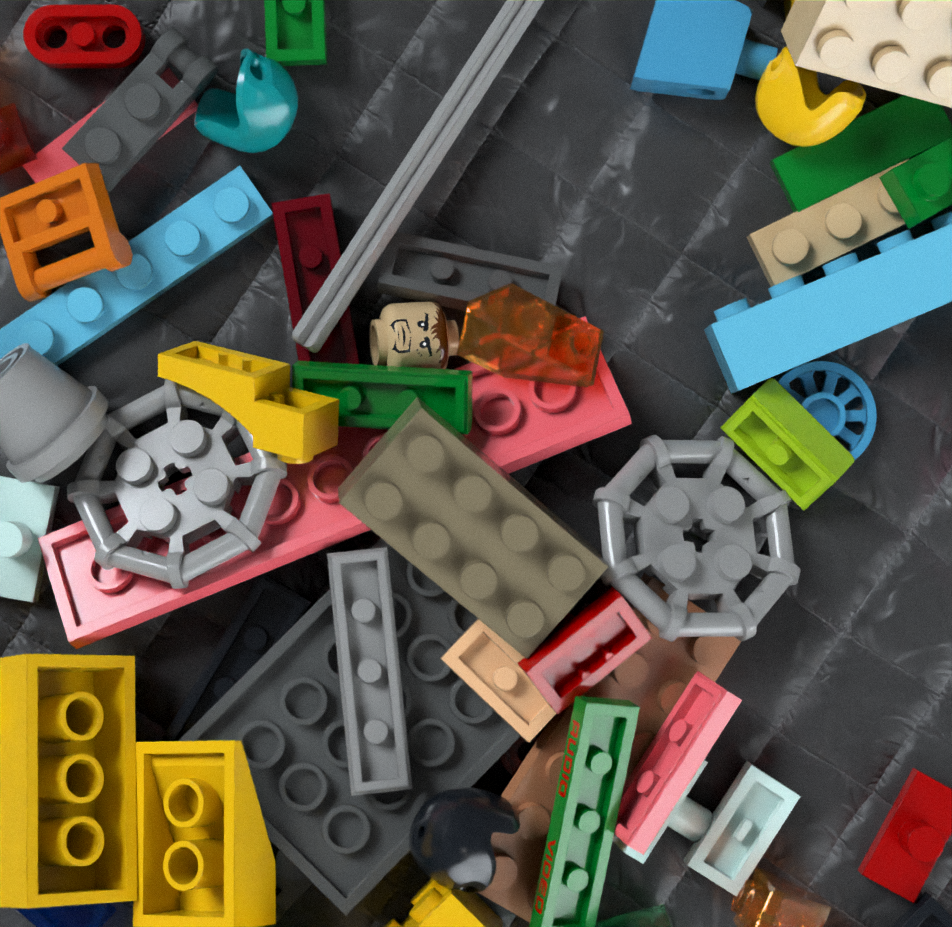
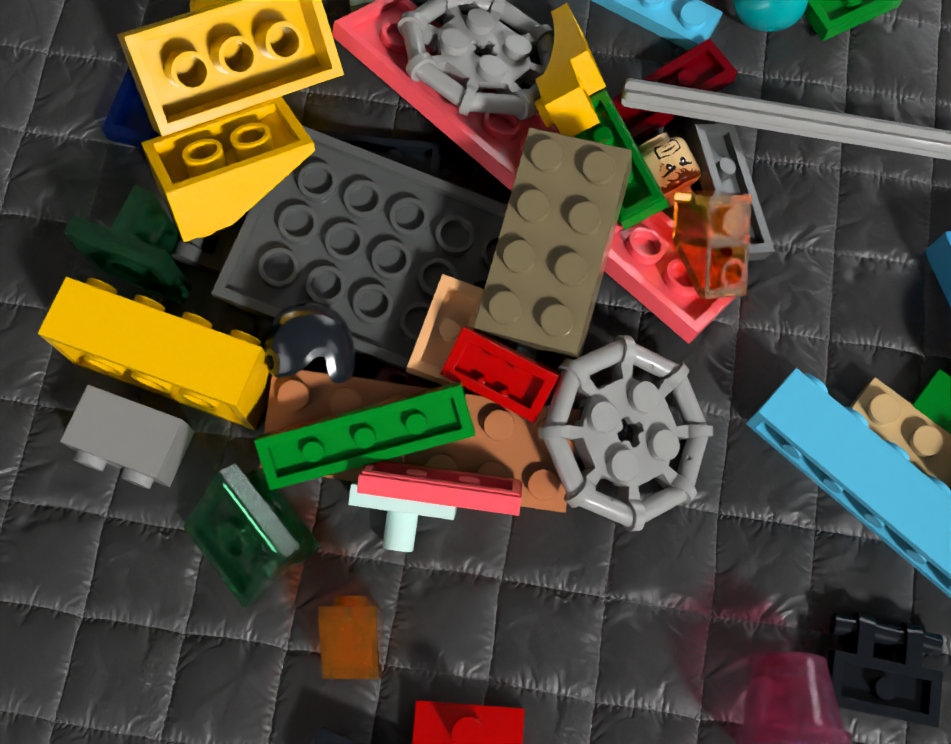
camera: 65 degrees right, 15 degrees down
light grey tile [327,547,412,796] -> none
light aqua plate [683,761,801,897] -> none
lime slope [720,378,855,510] -> none
dark azure wheel [777,361,877,459] -> none

